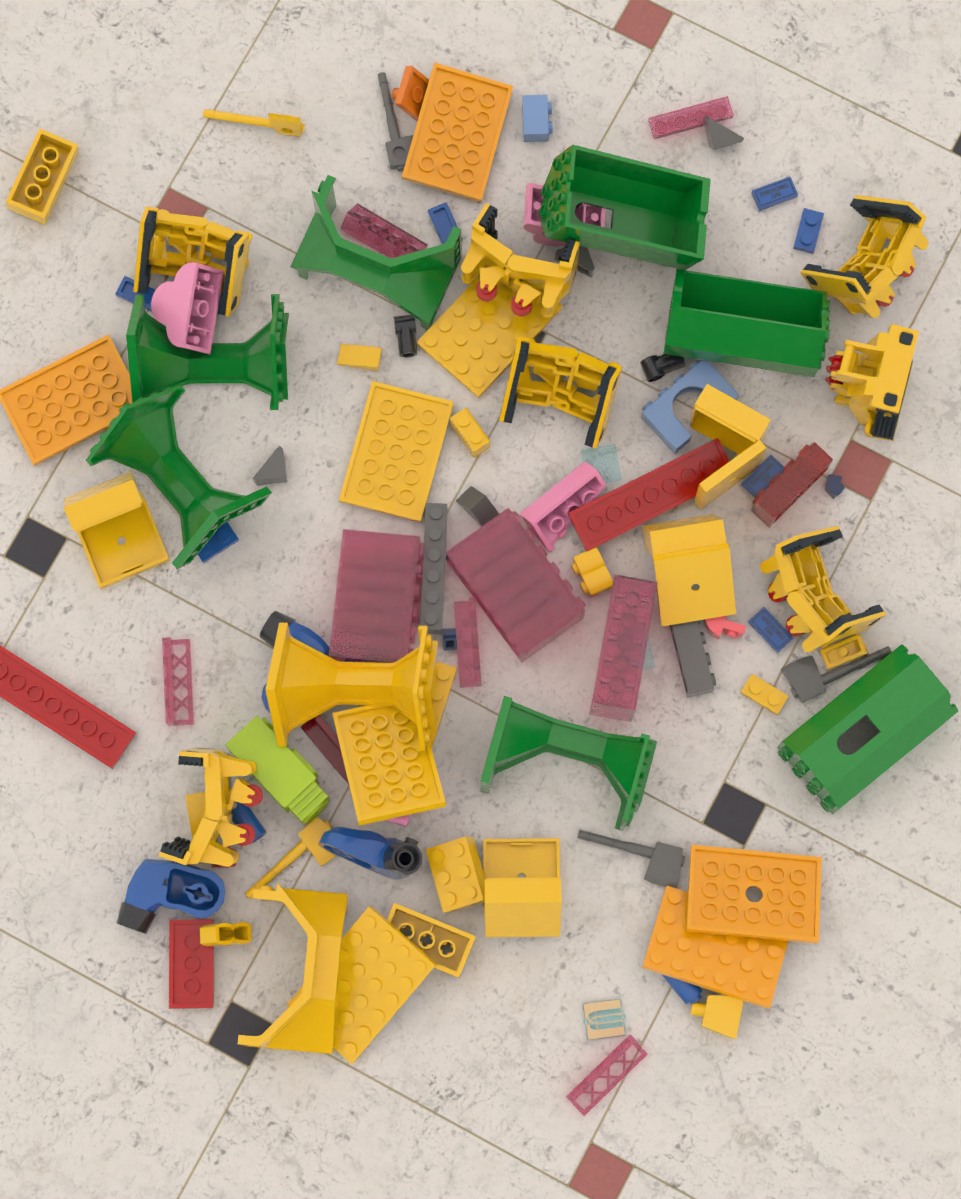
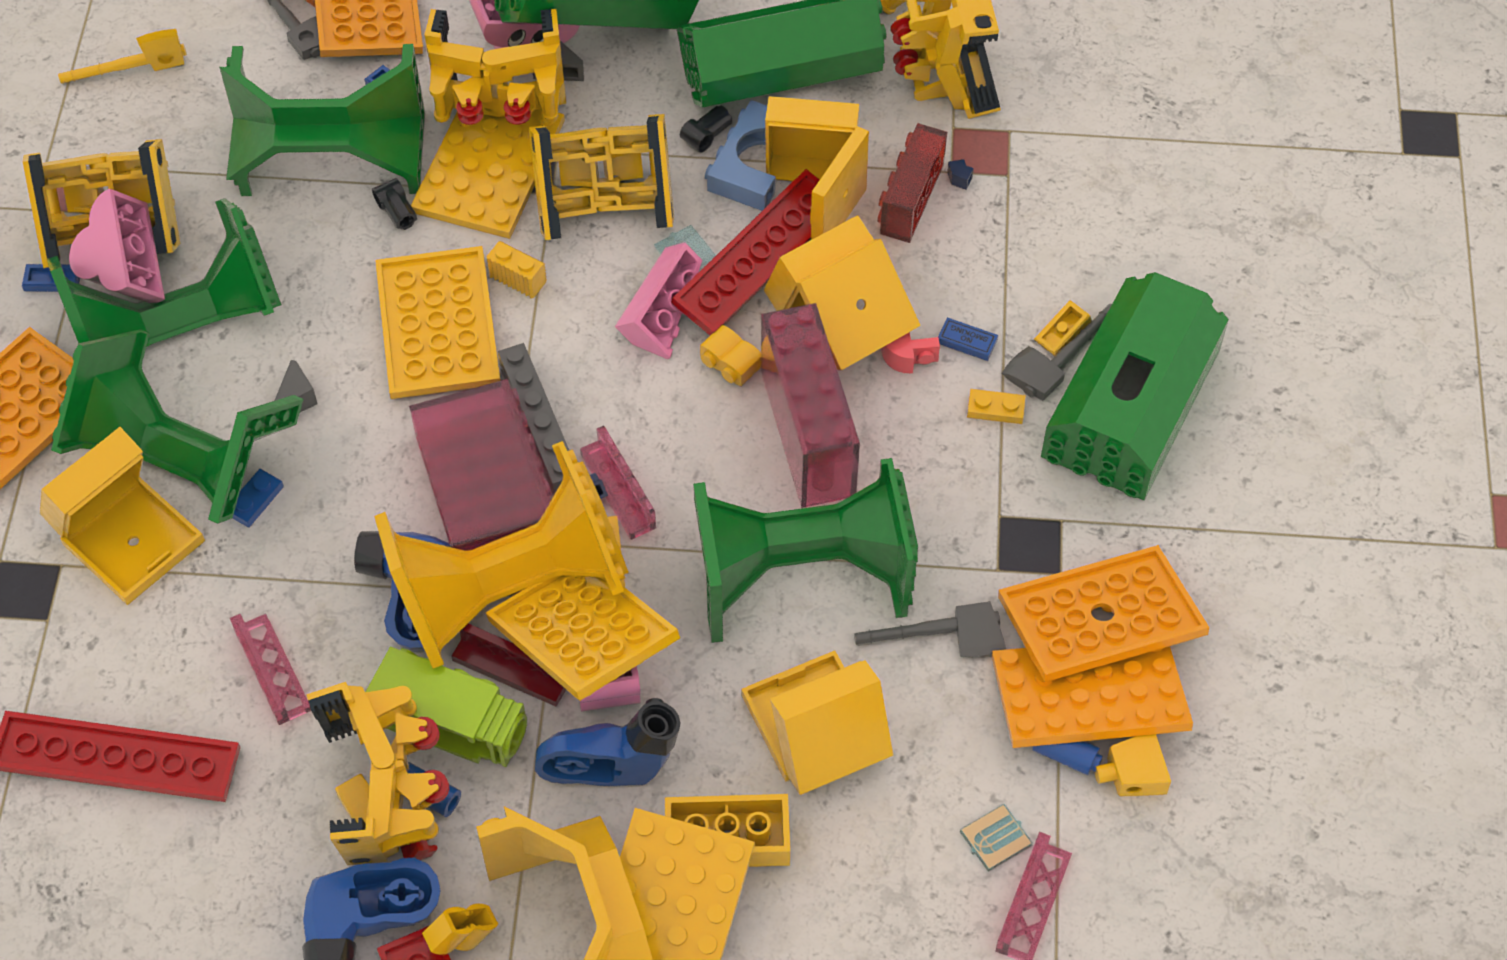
camera: 25 degrees left, 20 degrees down
yellow piece [245,817,336,899] -> none
yellow slope [337,344,382,372] -> none
yellow brick [425,836,486,913] -> none
clear pink brick [446,508,586,663] -> none
dark grey slope [456,486,501,531] -> none
dark grey brick [669,620,716,698] -> none
blue tile [741,455,786,499] -> none
yellow container [760,526,887,652] -> none

